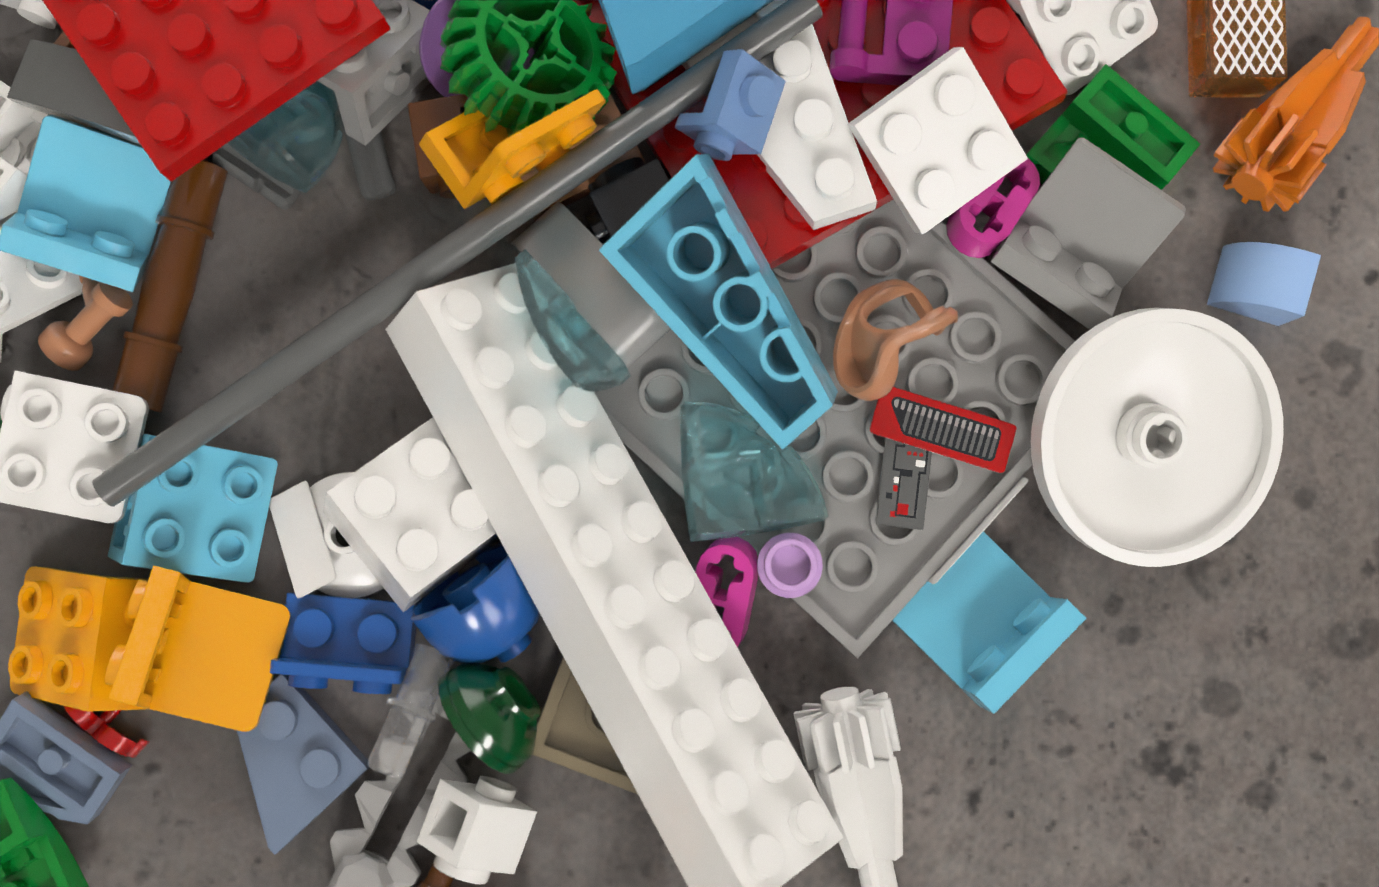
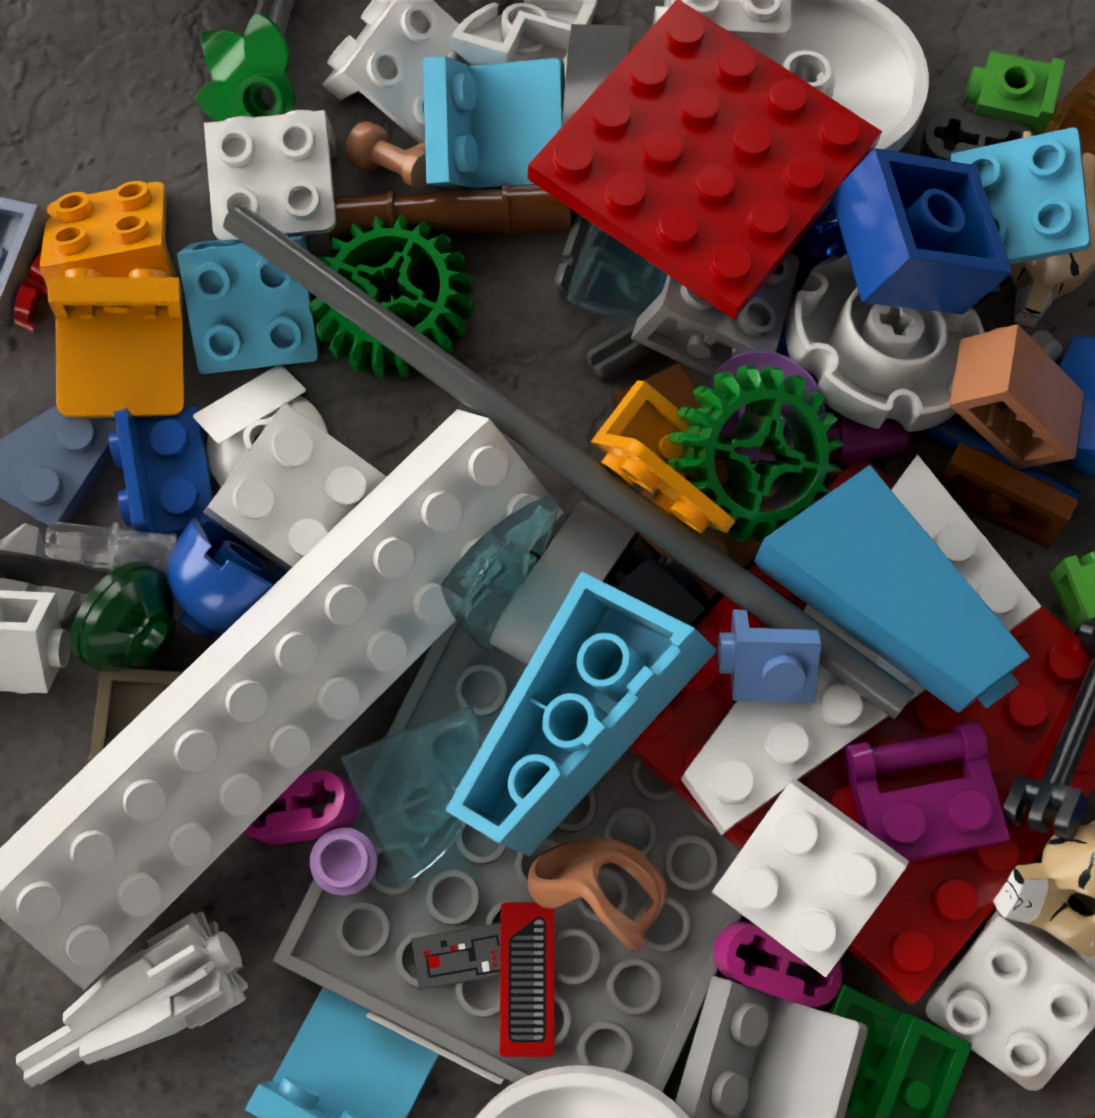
camera: 85 degrees right, 10 degrees down
none -> green gear [308,214,474,380]

